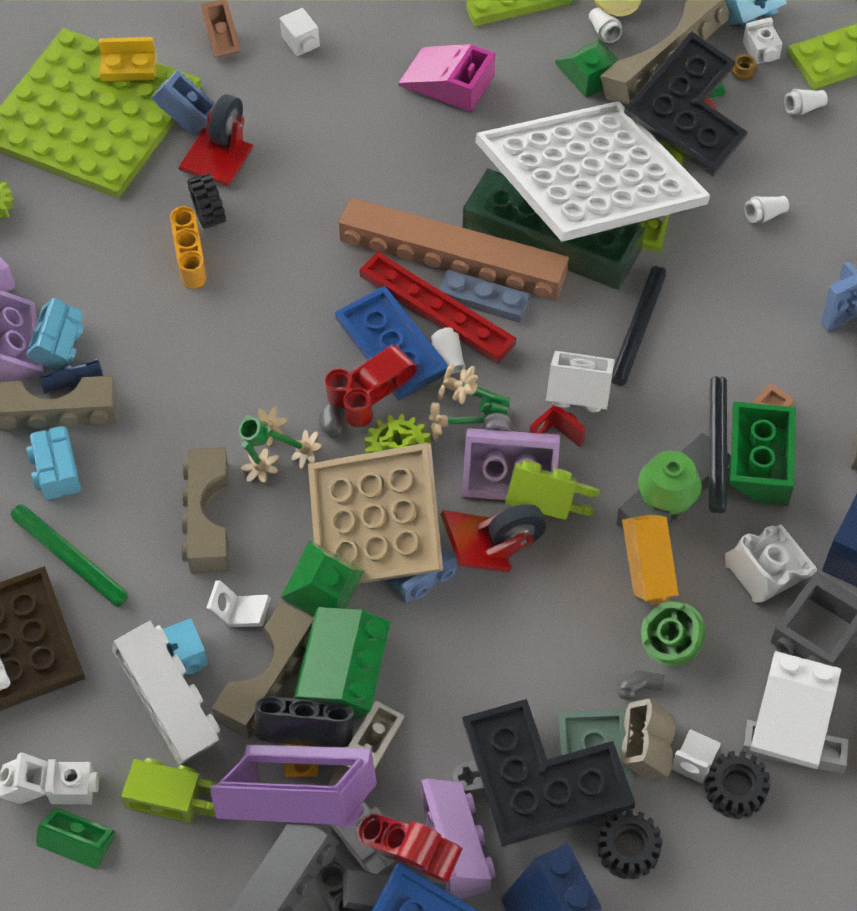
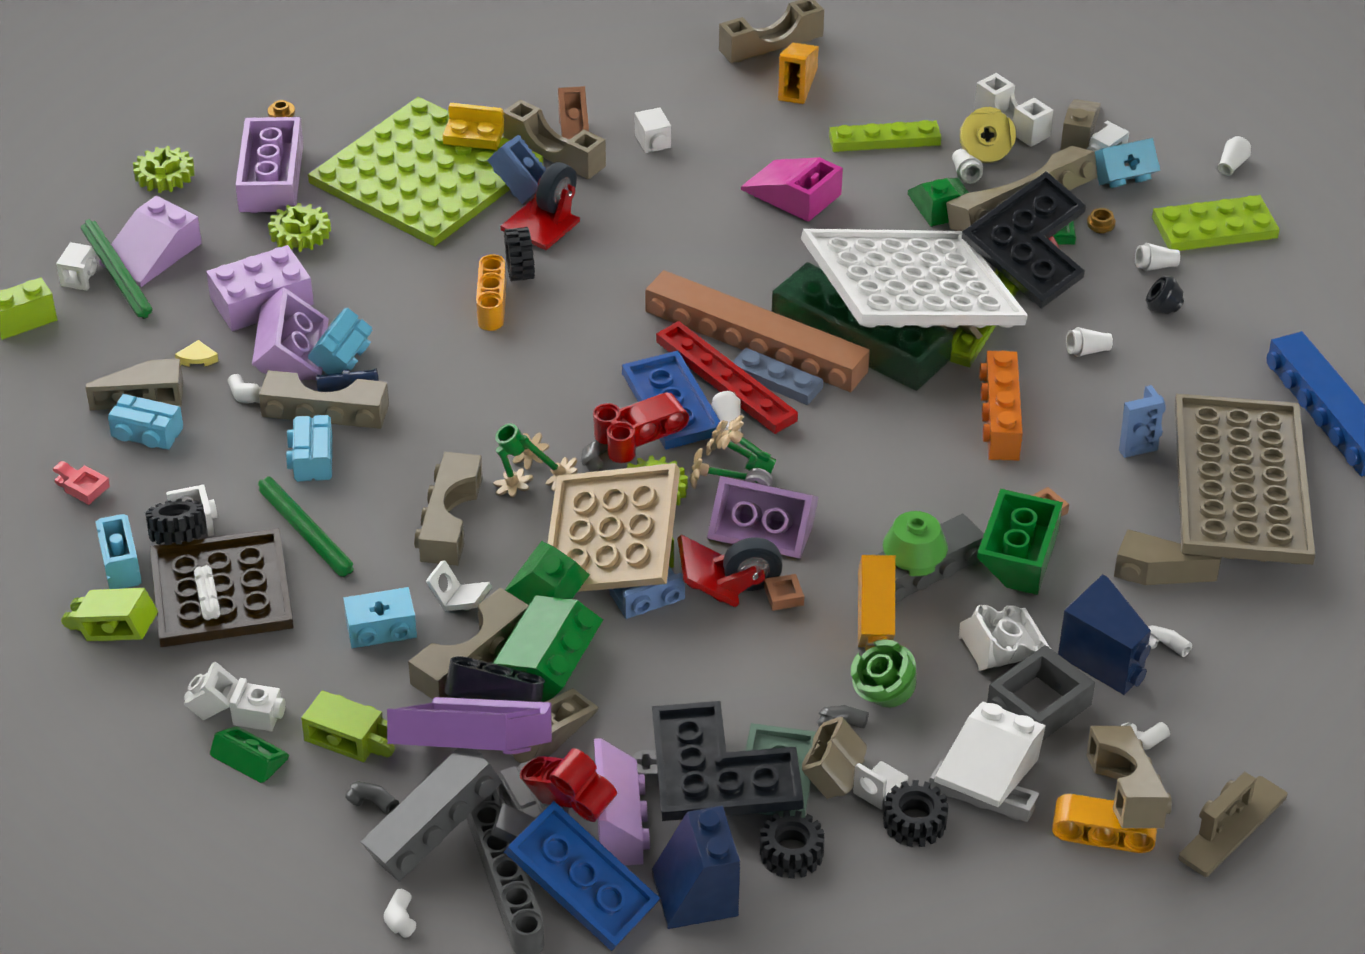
camera: 10 degrees right, 15 degrees down
white brick [112,620,220,765] -> none
lime hinge [505,460,600,520] -> none
red bracket [530,405,586,447] -> none
white brick [546,351,615,412] -> none
black axle [611,265,666,386] -> none
black axle [709,376,727,514] -> none
white brick [743,17,783,64] -> none
none -> dark grey arm [345,781,399,815]
none -> dark tan arch [503,99,606,180]
none -> nougat plate [764,574,804,611]
none -> orange brick [979,350,1023,461]
none -> black cone [1146,276,1184,314]

